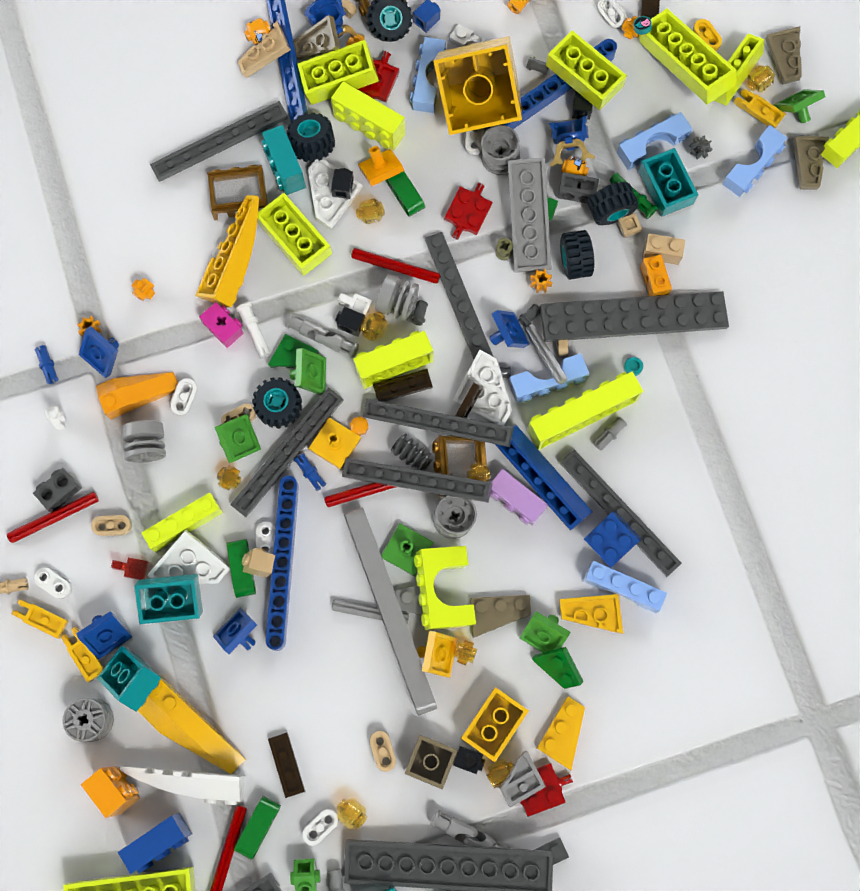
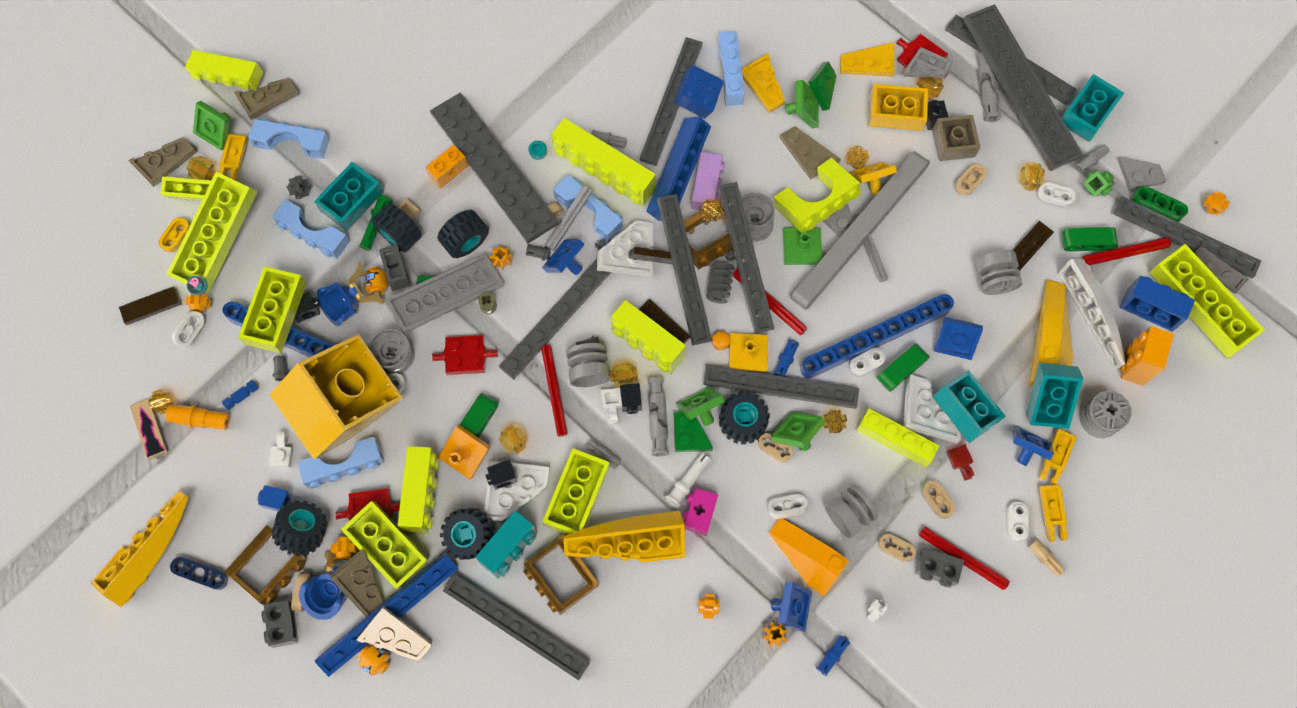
camera: 120 degrees left, 5 degrees down
tan brick [242,548,275,578] -> none
tan brick [642,233,685,265] -> none
none -> blue axle [222,380,259,410]
none -> light grey axle [586,439,621,469]
none -> tan beam [878,534,916,563]
none -> light grey wheel [976,250,1023,295]

